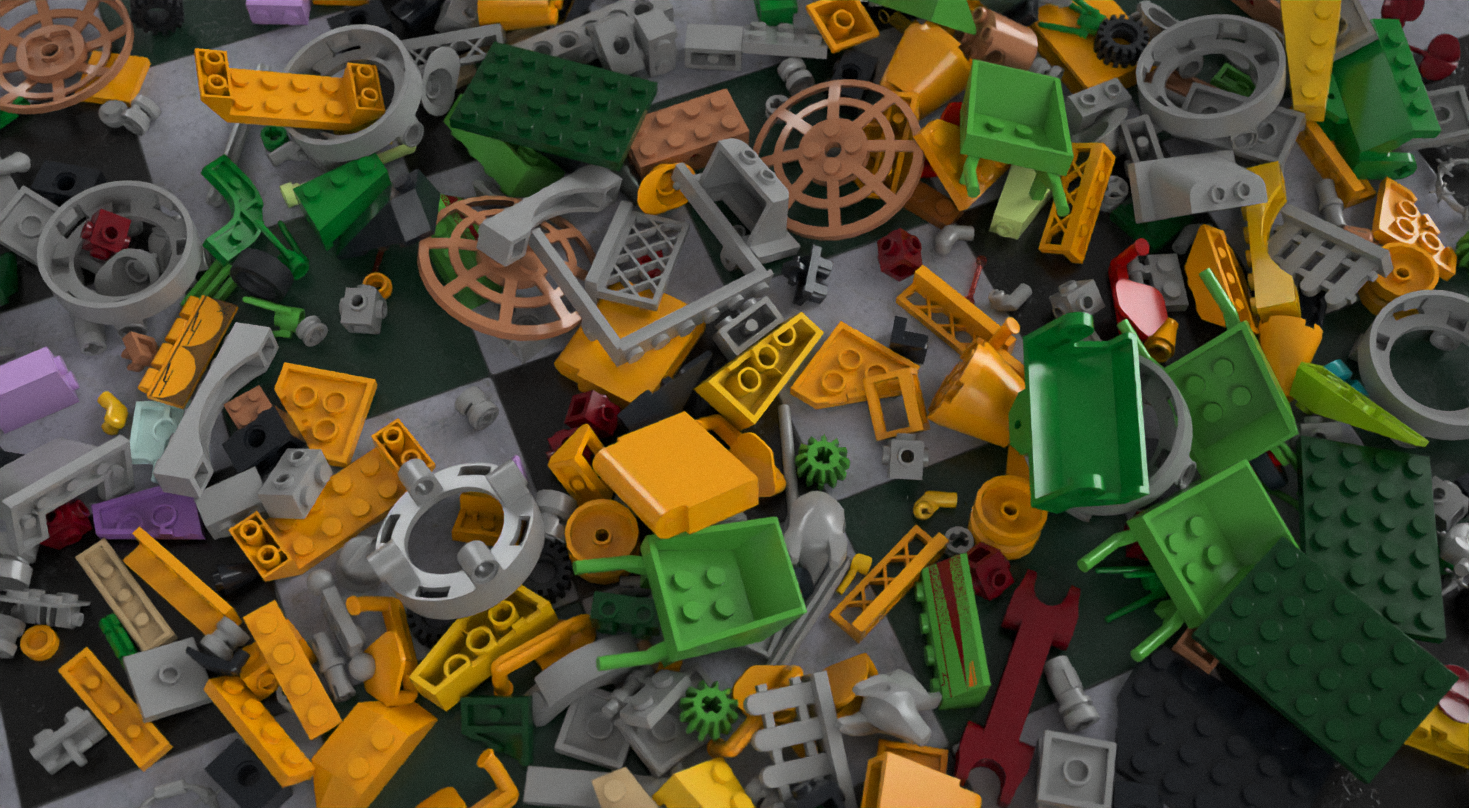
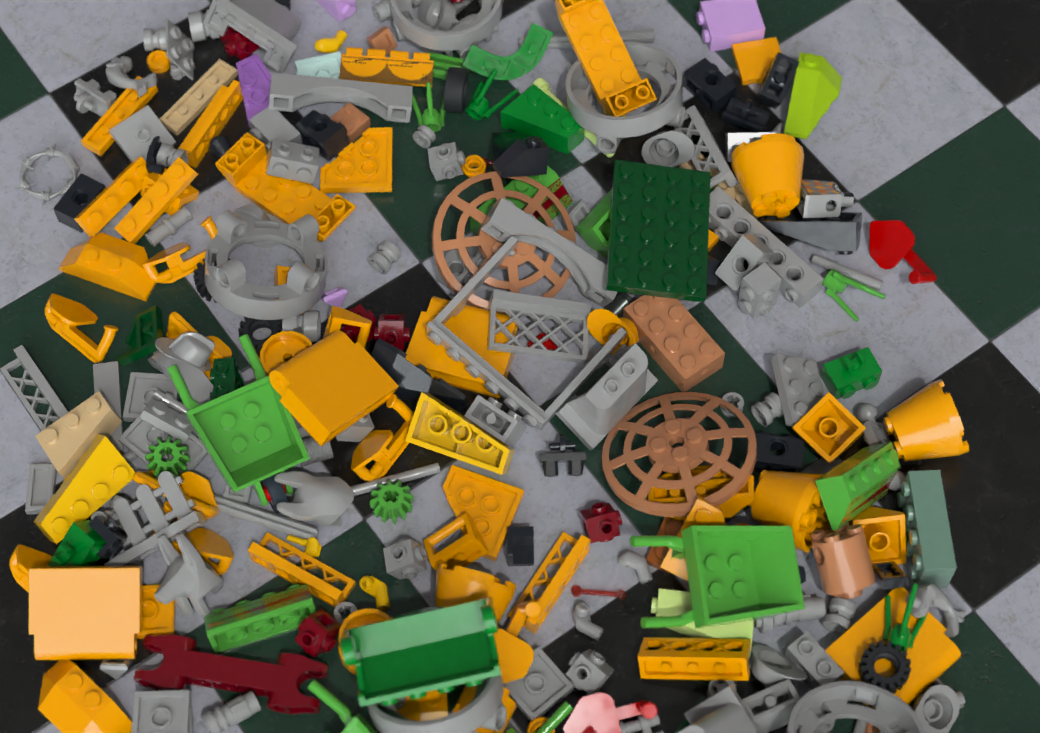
camera: 80 degrees right, 0 degrees up
green axle [99,614,138,672] -> none
light grey plate [307,569,375,681] -> none
yellow wedge [408,585,559,712] -> none
light grey brick [684,23,743,71] -> none
none -> light grey animal [106,56,157,97]
none -> light grey piece [155,332,215,371]

